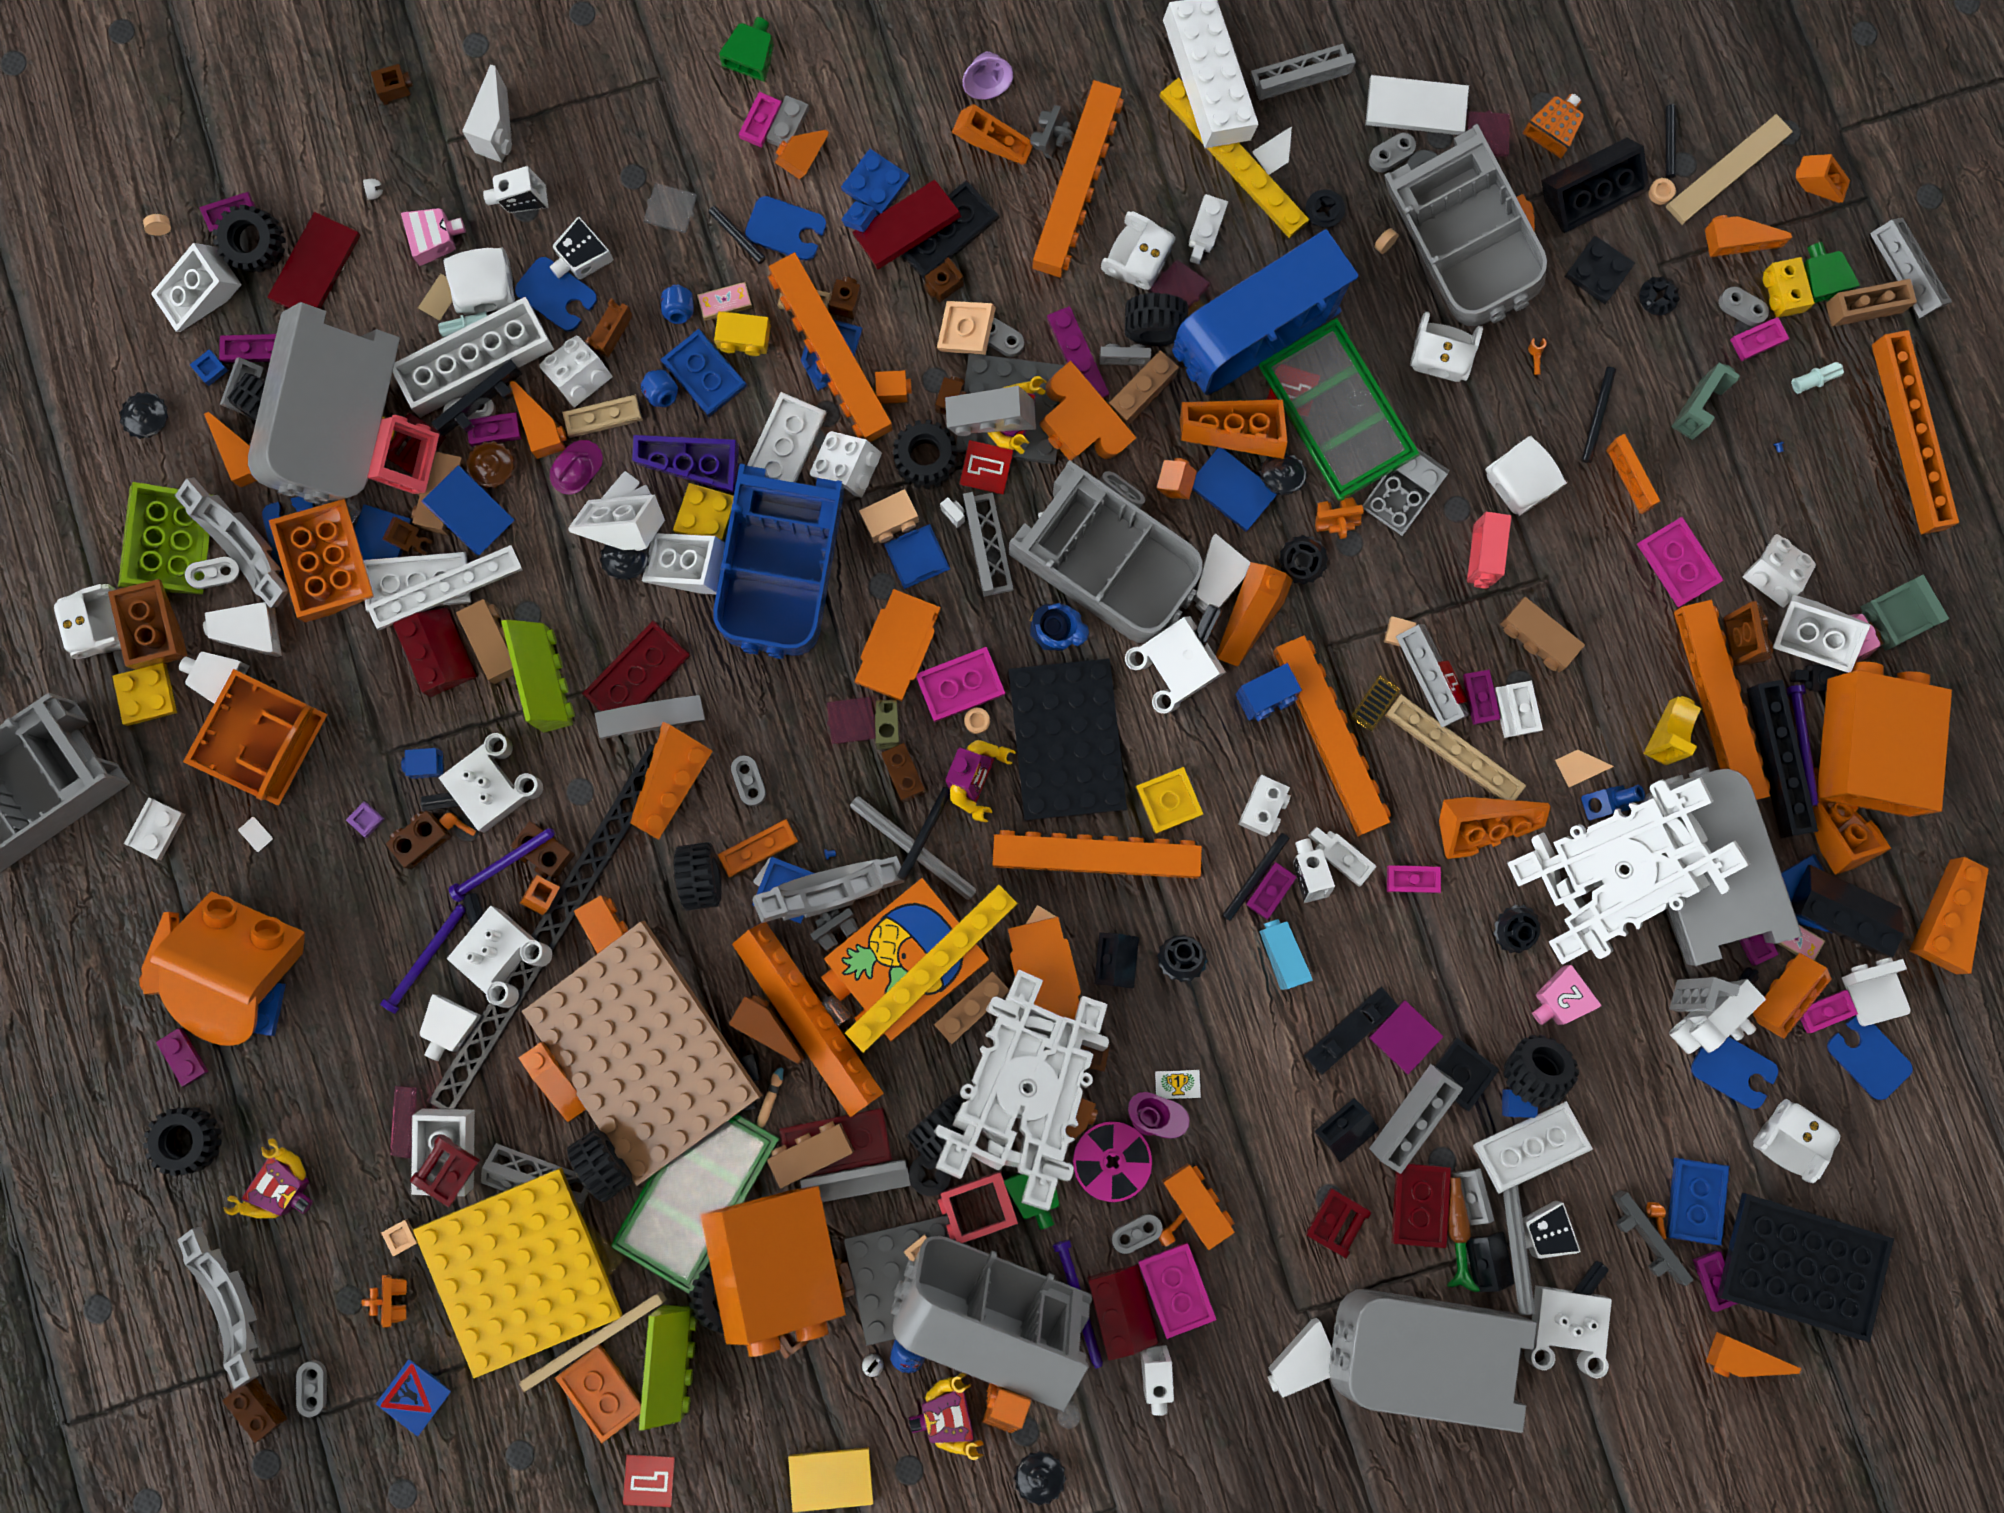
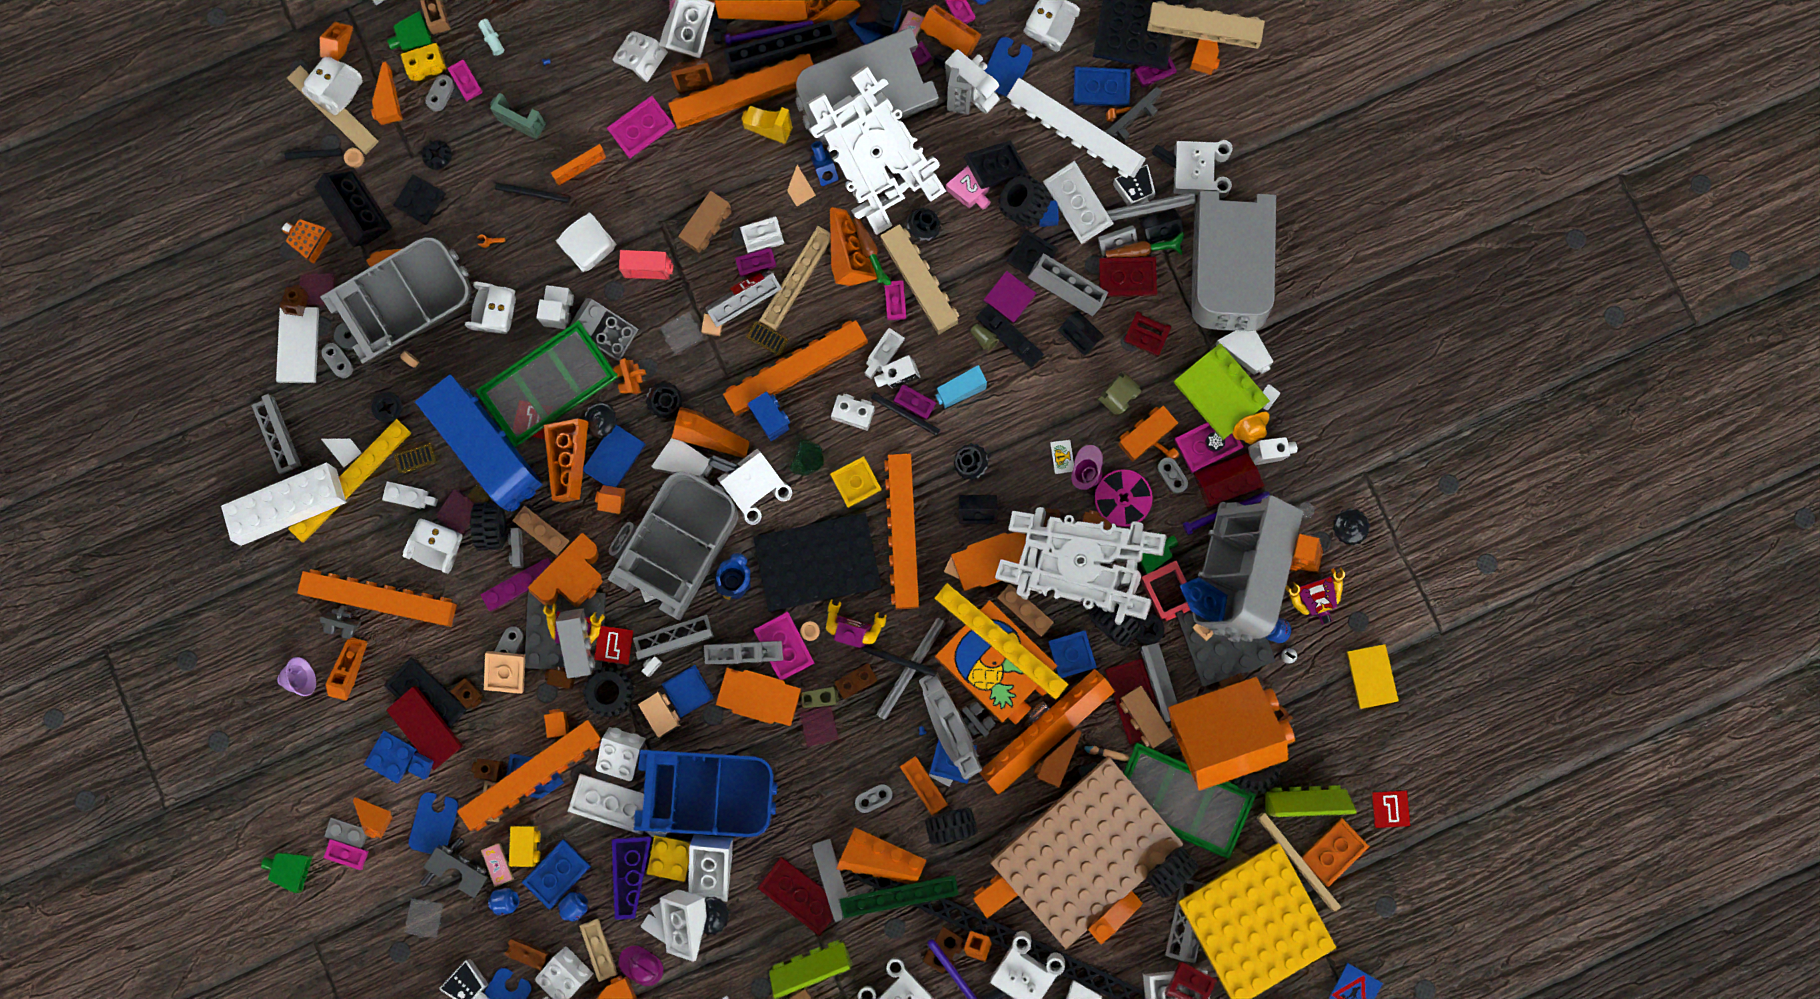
camera: 90 degrees left, 0 degrees up
none -> reddish brown brick [279,285,309,316]
none -> white piece [302,57,363,115]
none -> clear yellow tile [394,443,437,474]
none -> dark grey arch [423,844,489,898]
none -> white brick [537,285,574,329]
none -> clear piece [660,312,704,354]
none -> light grey slope [704,641,783,664]
none -> clear green hair [790,439,824,476]
none -> dark green plate [839,875,959,919]
none -> dark orange piece [853,218,891,286]
none -> tan brick [880,224,959,335]
none -> black plate [964,140,1028,189]
none -> olive cone [970,324,999,351]
none -> white brick [1007,78,1146,178]
none -> blue plate [1048,631,1097,678]
none -> olive brick [1097,371,1142,415]
none -> tan brick [1147,1,1265,49]
none -> lime slope [1174,343,1270,440]
none -> blue tile [1179,577,1228,622]
none -> tile [1205,432,1225,452]
none -> light orange piece [1233,411,1270,444]
none -> white sticker [1263,385,1280,411]

